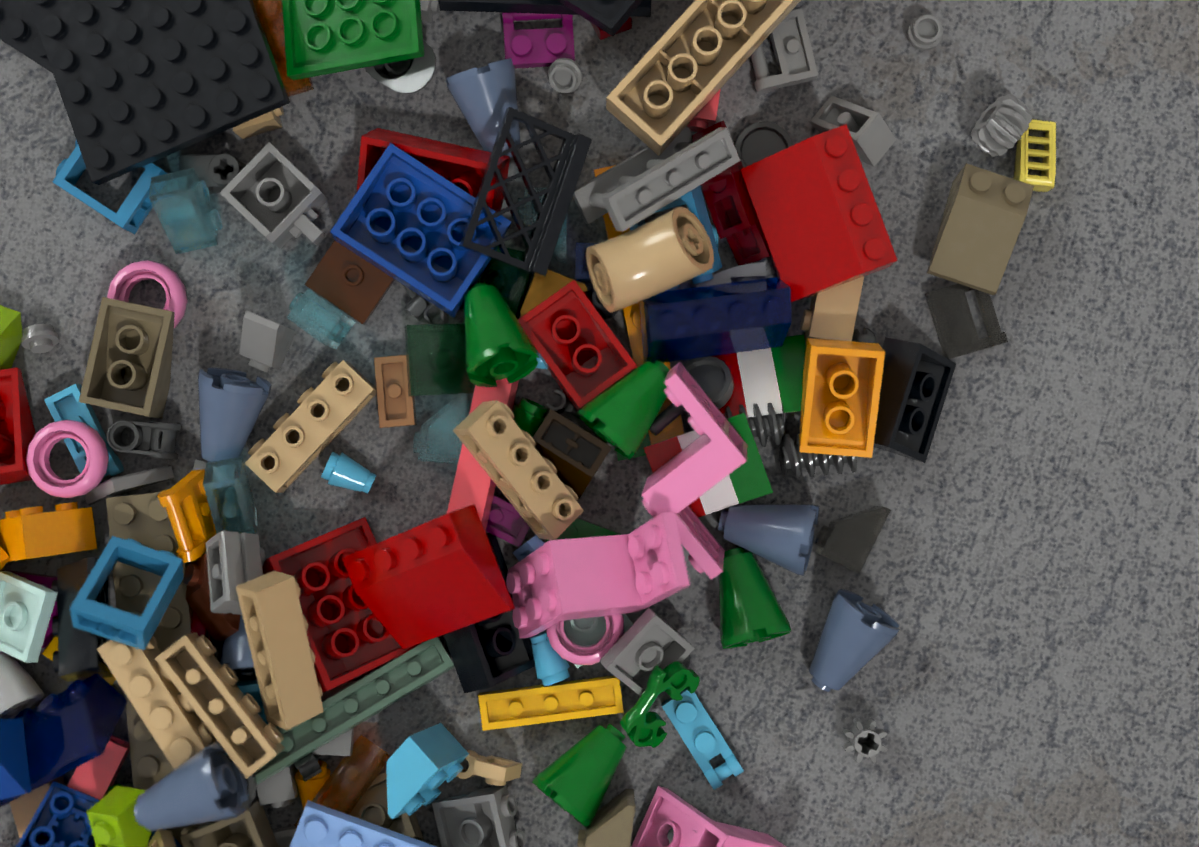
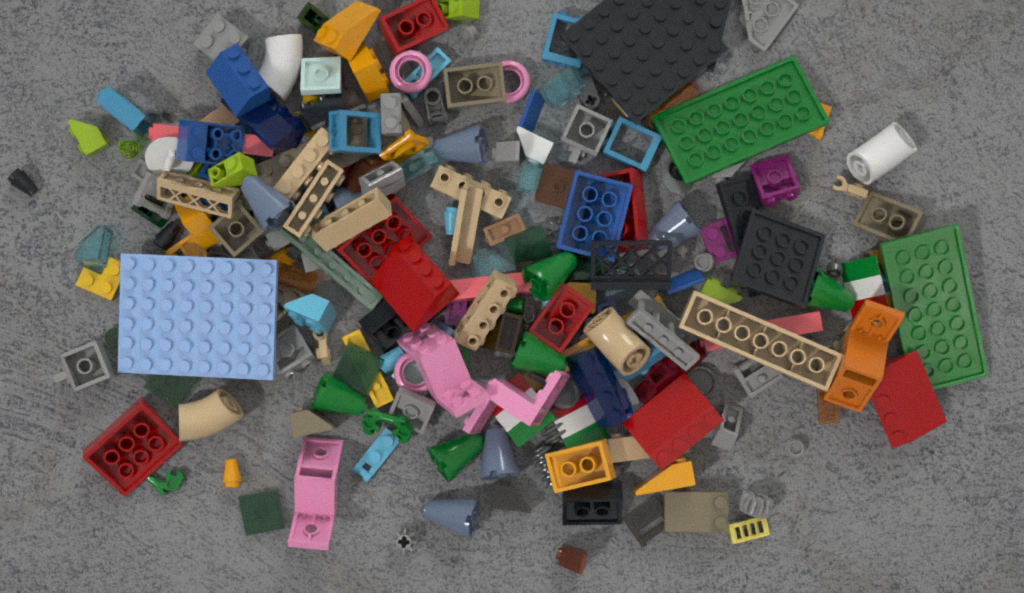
camera: 65 degrees right, 0 degrees up
none -> clear green plate [333,342,385,395]
none -> light grey brick [380,93,403,137]
none -> tan fence [449,184,484,266]
none -> white slope [516,126,554,167]
none -> blue slope [518,90,545,133]
none -> copper slope [555,544,588,575]
none -> dark azure window [601,116,662,174]
none -> light orange slope [632,456,696,496]
none -> blue slope [665,268,705,295]
none -> lime slope [699,278,743,305]

